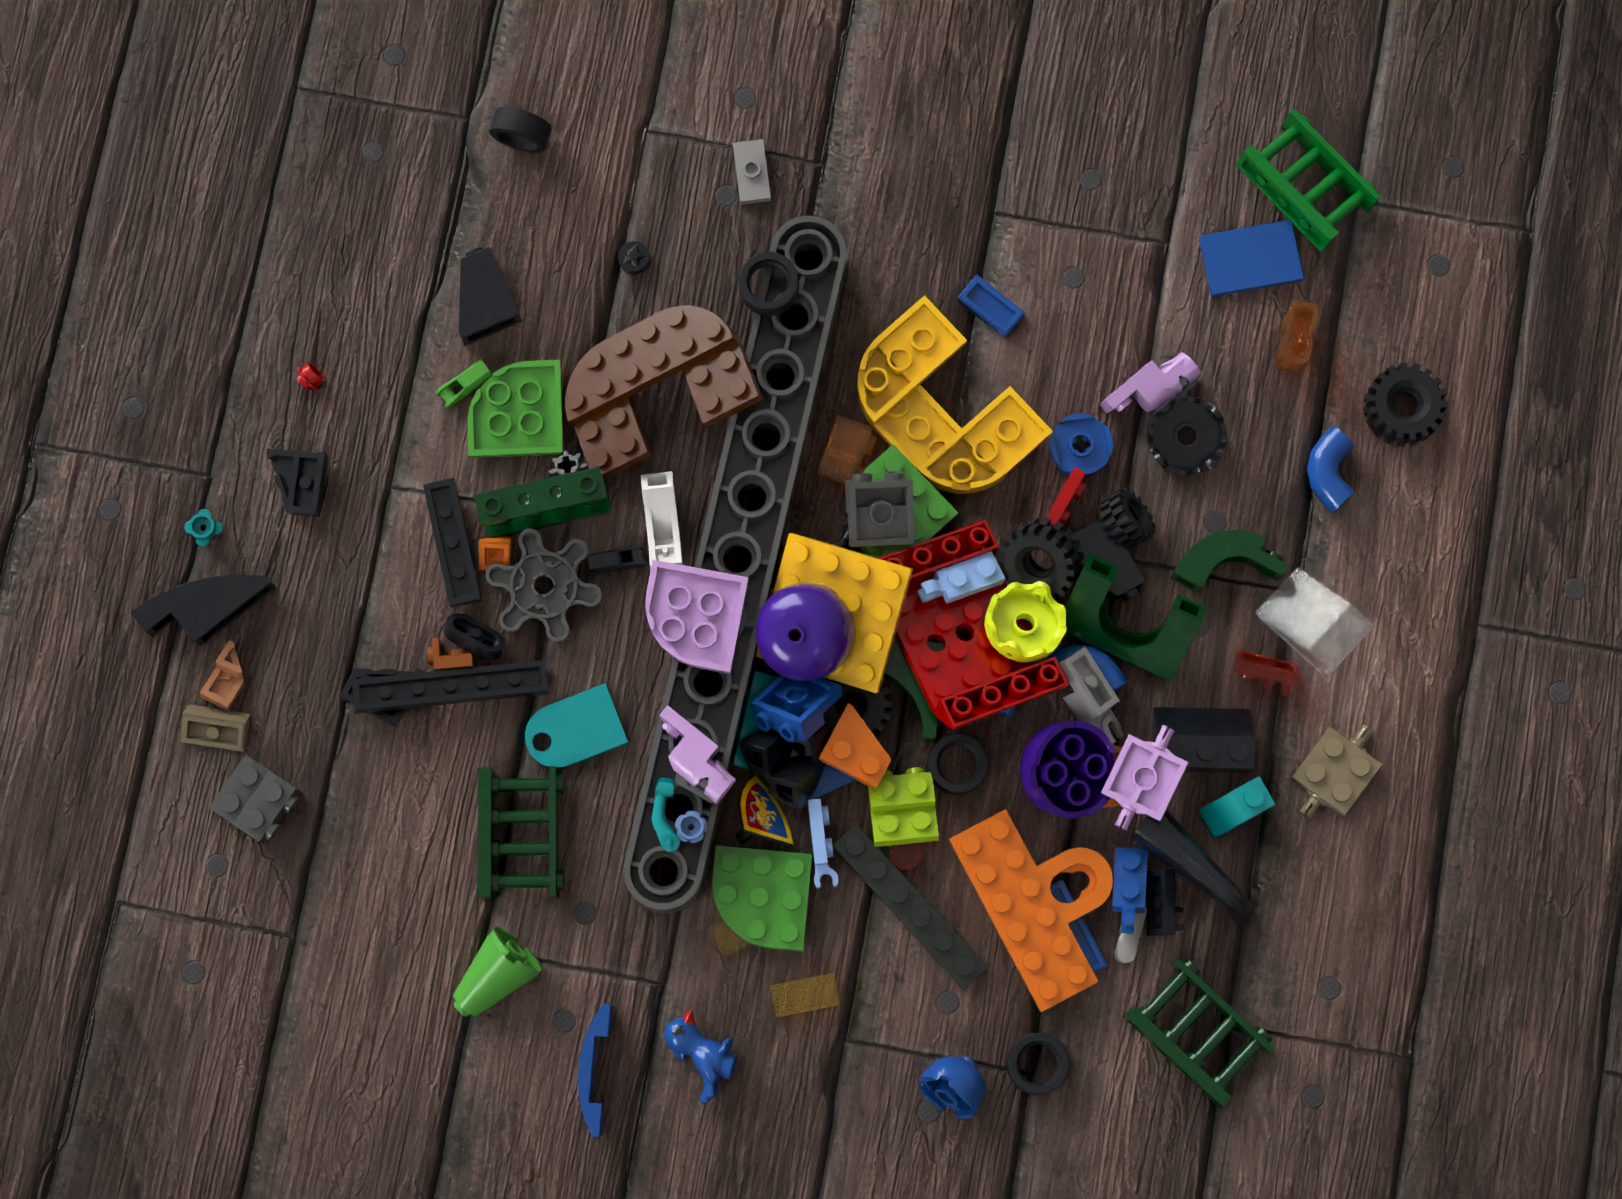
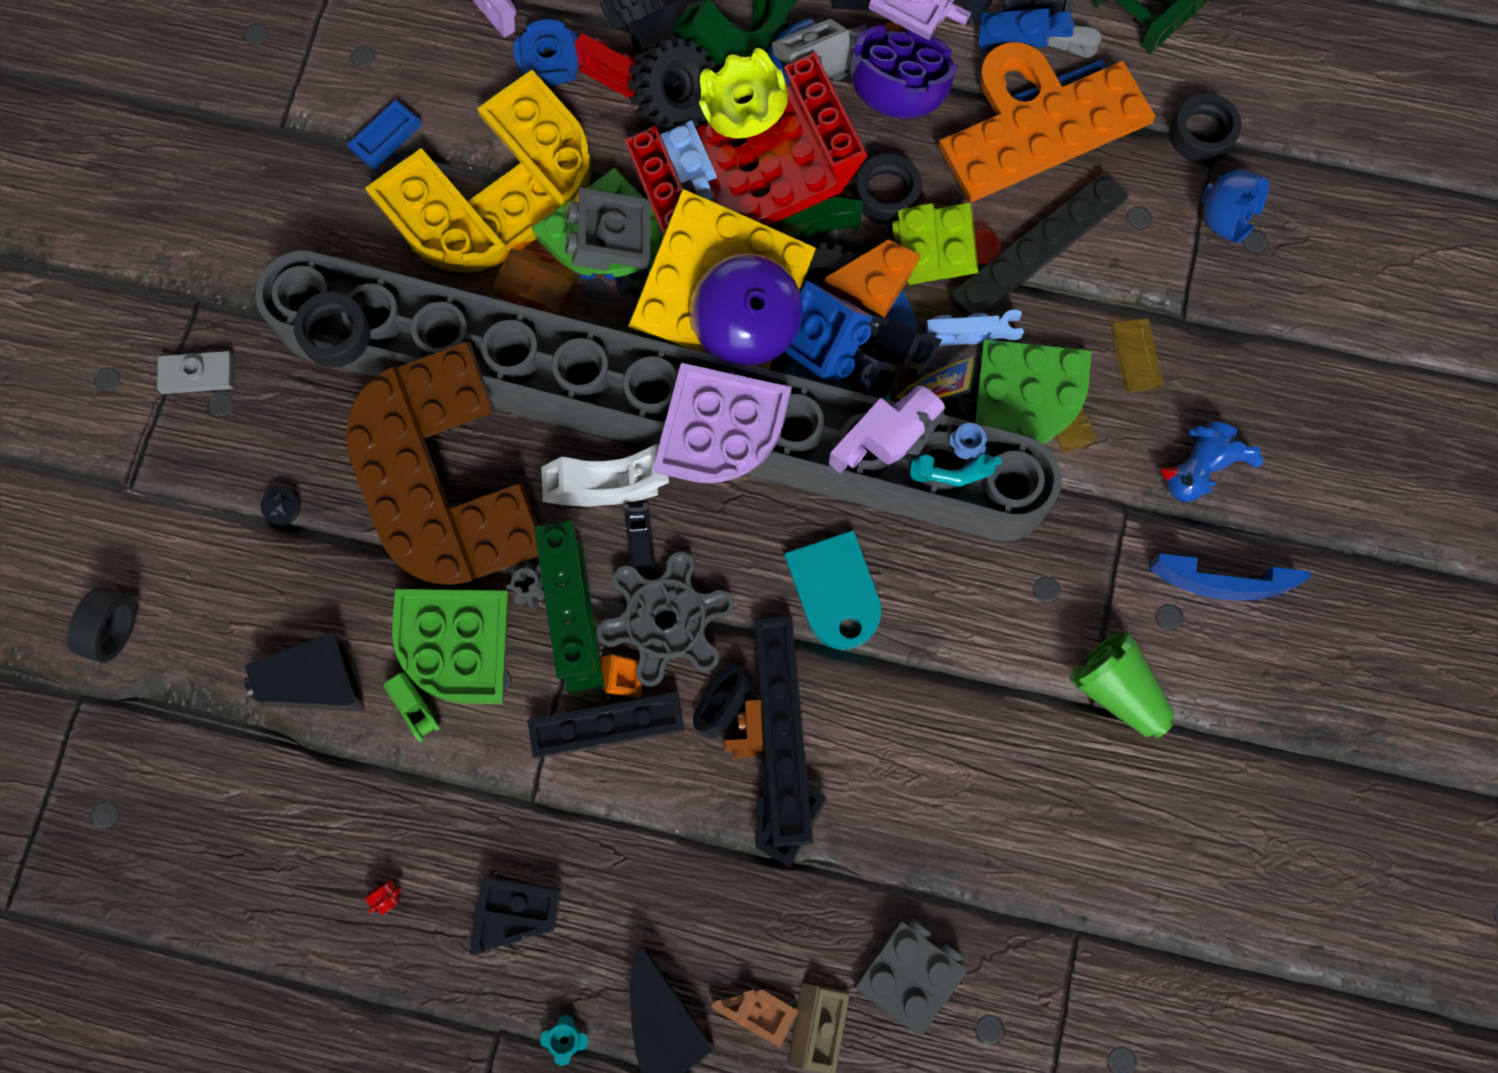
camera: 85 degrees left, 5 degrees down
dark green fence [478,766,565,900] -> none

